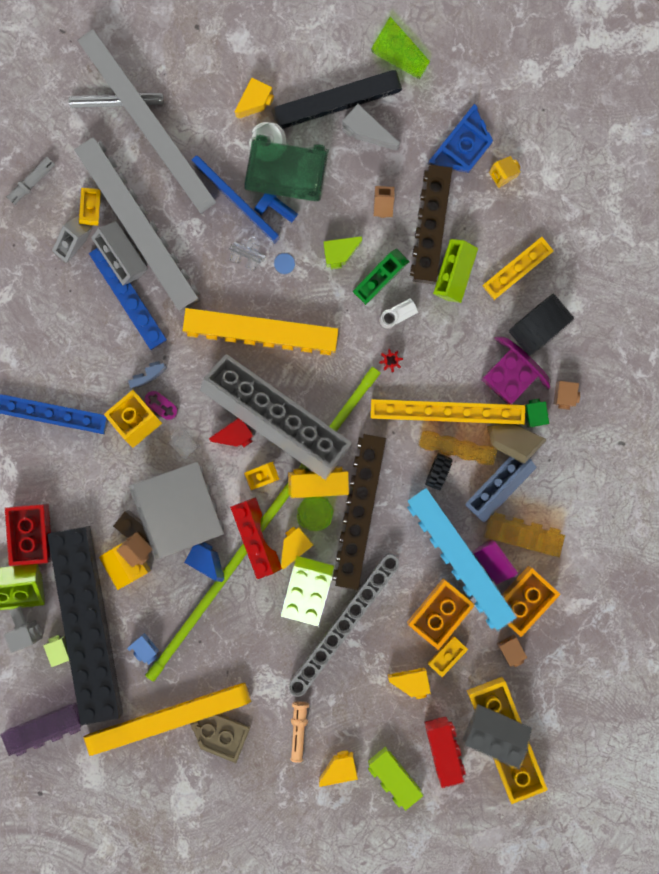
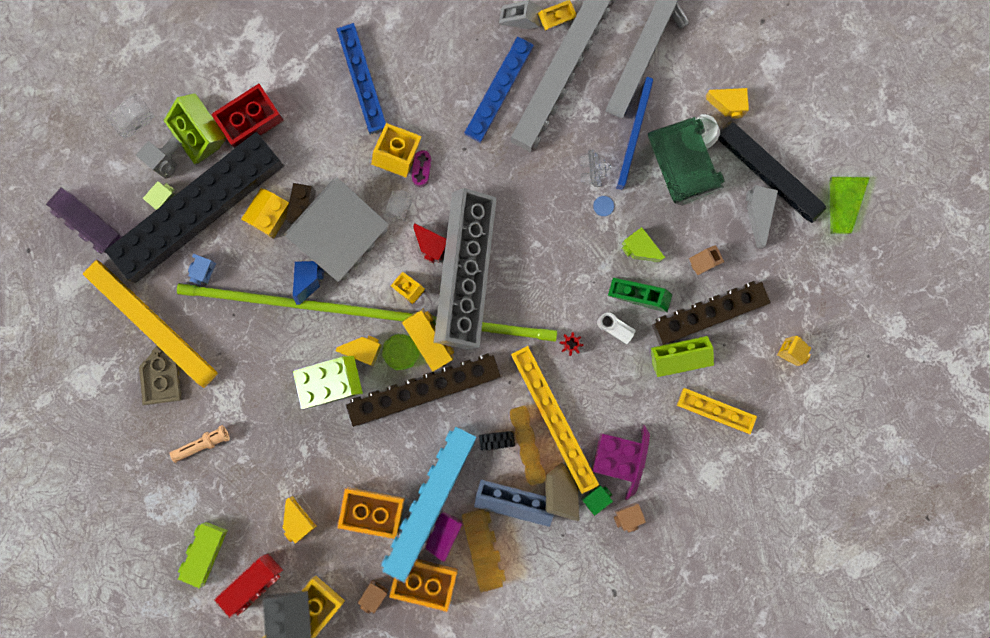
camera: 65 degrees right, 5 degrees down
light grey brick [91,221,148,285] -> none
medium nougat brick [116,533,153,567] -> none
sand blue slope [128,361,167,389] -> none
yellow brick [182,308,338,356] -> none
red arch [230,497,282,579] -> none
blue piece [254,188,298,223] -> none
light grey beam [289,553,399,697] -> none
yellow slope [319,750,358,787] -> none
blue wing [428,104,493,173] -> none
yellow plate [428,635,468,677] -> none
black tyre [509,294,574,355] -> none

